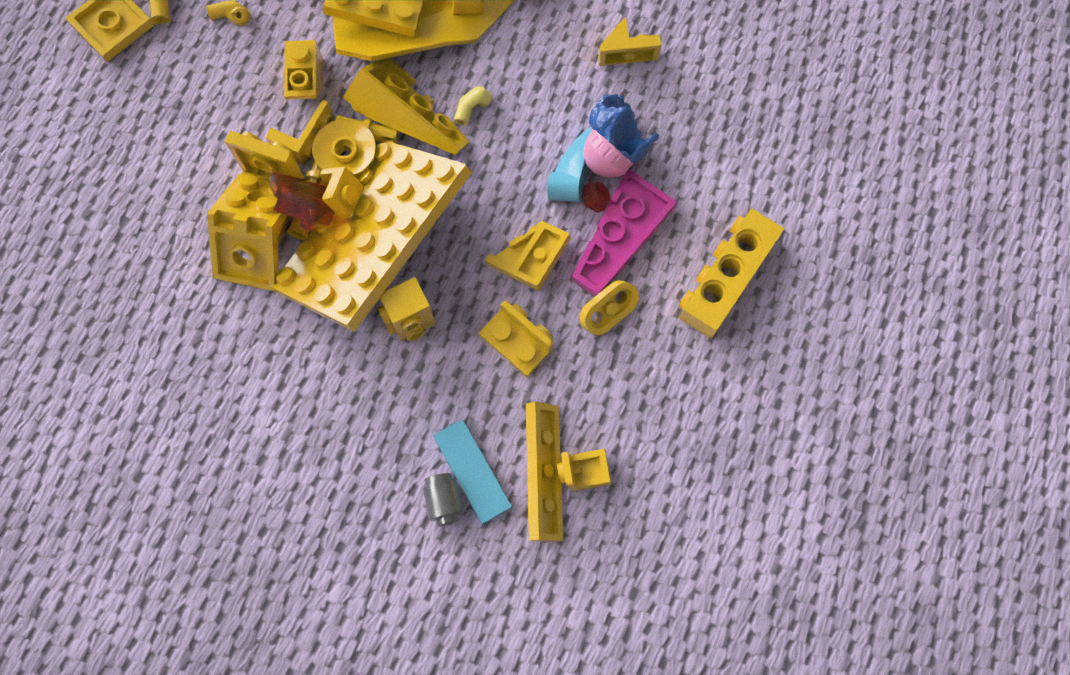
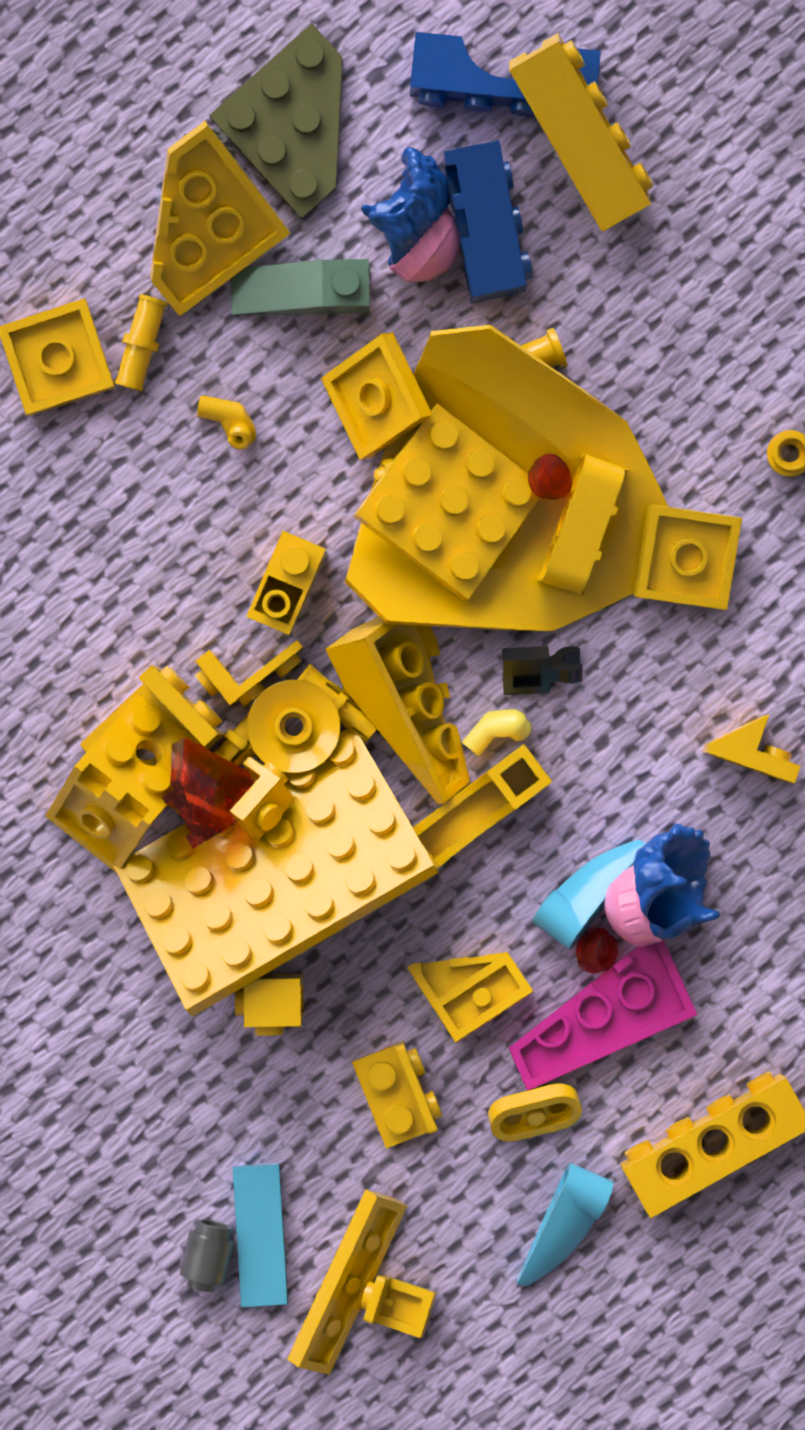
camera: 25 degrees right, 15 degrees up
none -> yellow arch [402,744,552,895]
none -> black plate [502,646,583,695]
none -> medium azure piece [517,1163,614,1286]

